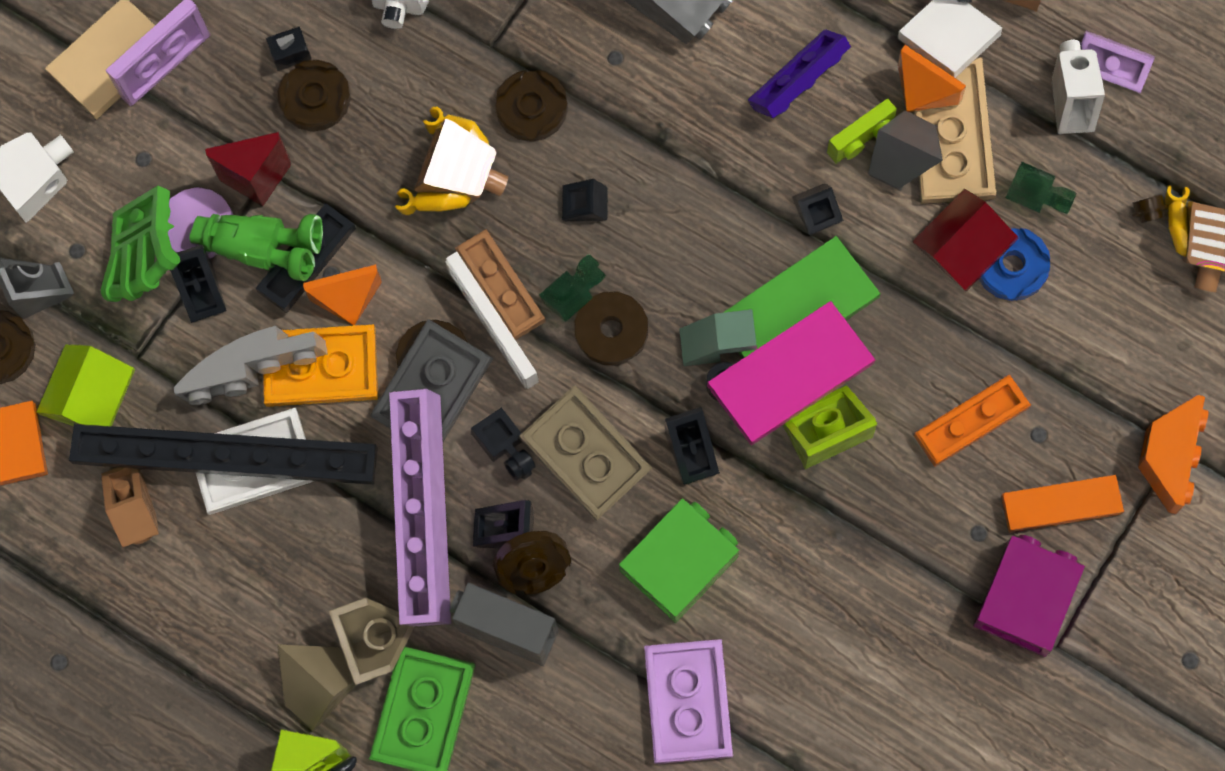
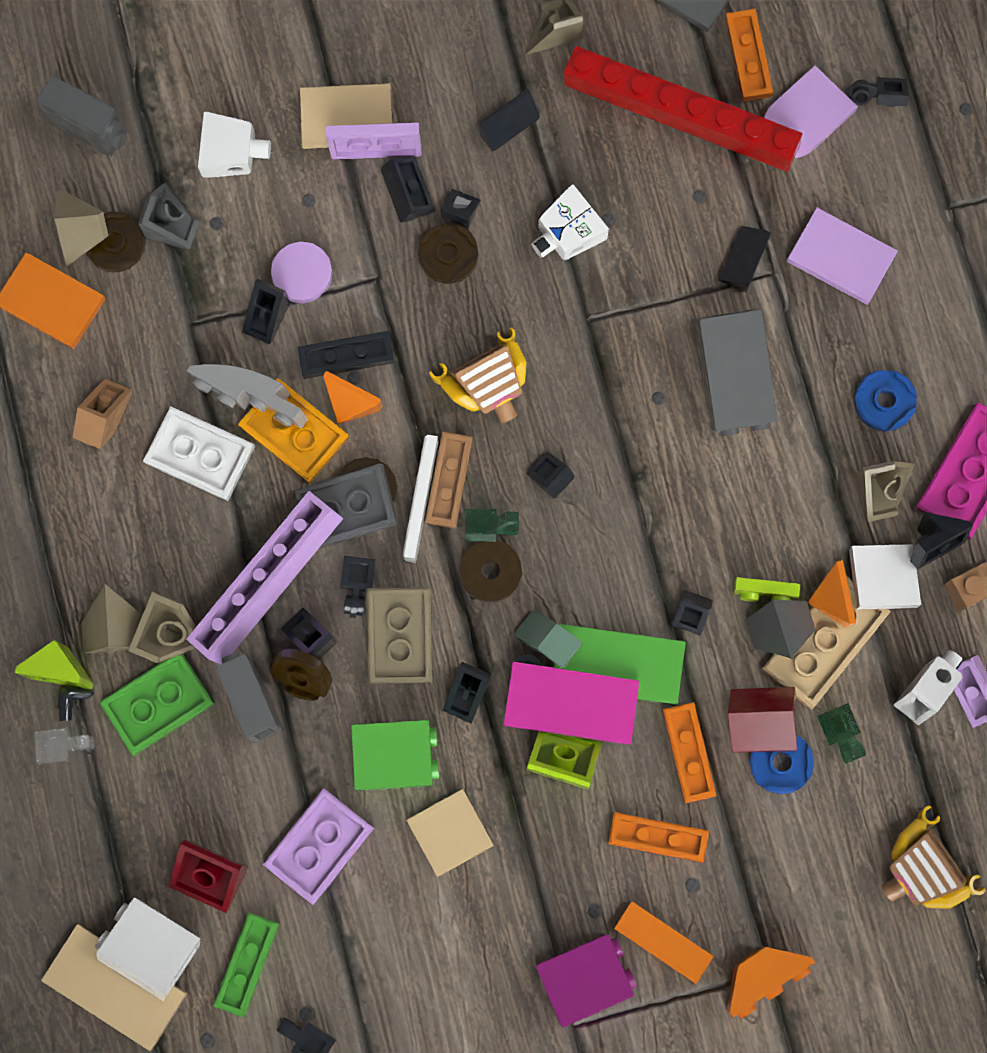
camera: 40 degrees right, 5 degrees up
lime slope [36,344,135,427] -> none
black plate [69,424,378,485] -> none
bright green plate [101,185,180,302] -> none
bright green piece [190,214,323,281] -> none
dark red slope [205,132,291,206] -> none
dark brown tile [495,70,568,142] -> none
dark purple plate [748,29,851,119] -> none
dark brown plate [1132,195,1169,223] -> none
none -> black slope [381,156,435,223]
none -> tan tile [407,789,494,877]
none -> orange tile [662,702,717,804]

